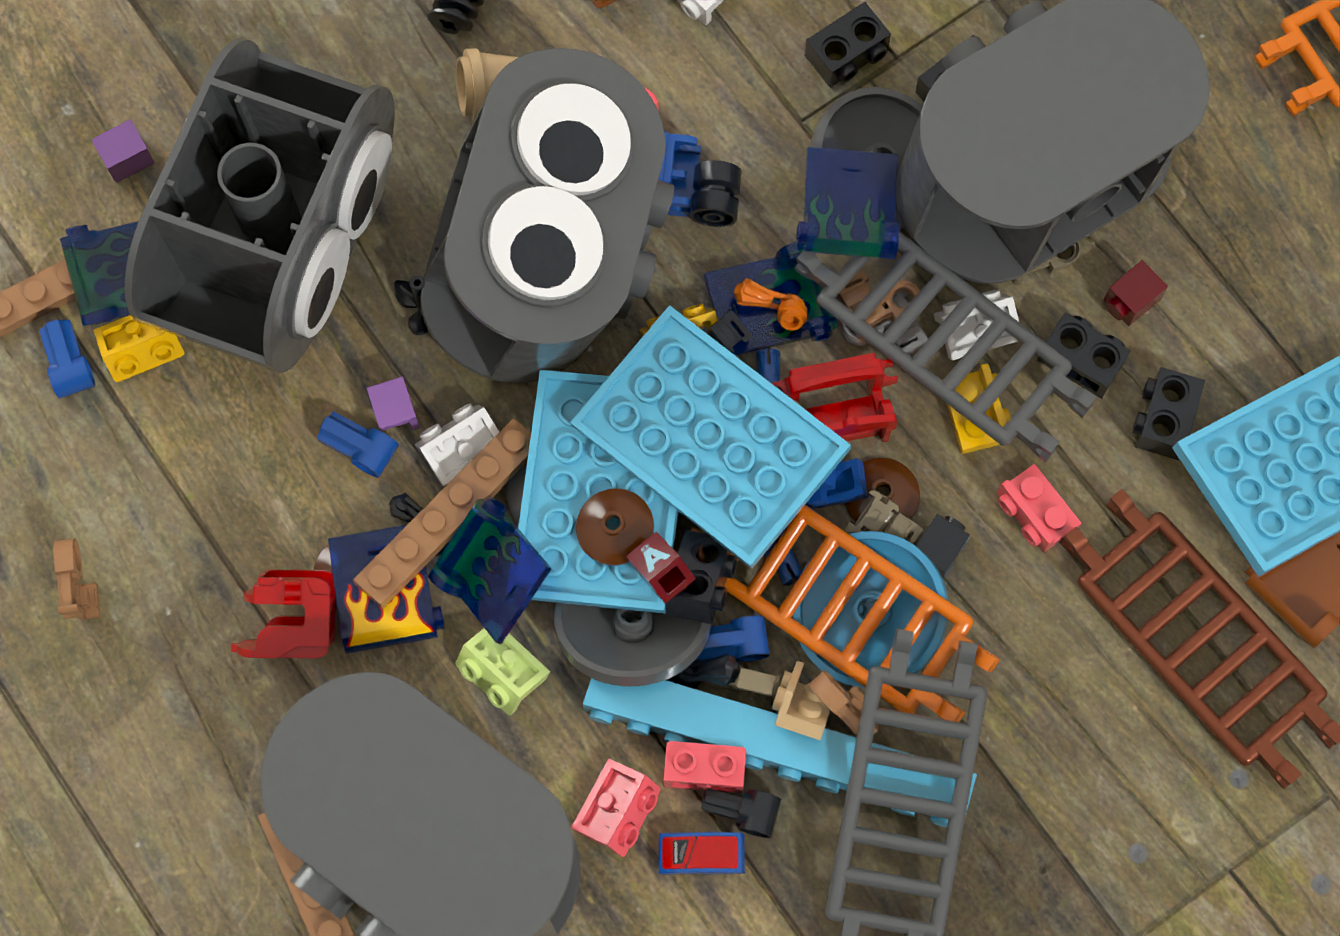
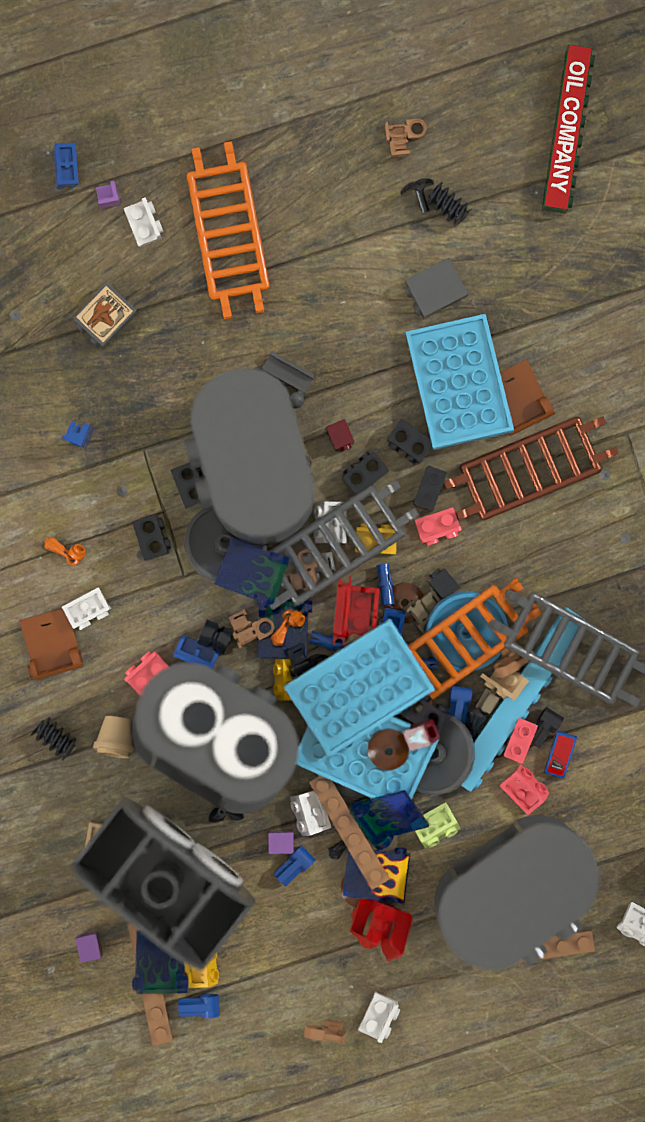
camera: 75 degrees left, 15 degrees up
none -> medium nougat piece [228,609,275,649]
none -> dark grey gear [261,351,315,408]
none -> white bracket [358,991,400,1043]
none -> blue pin [376,563,395,606]
none -> black brick [413,465,447,512]

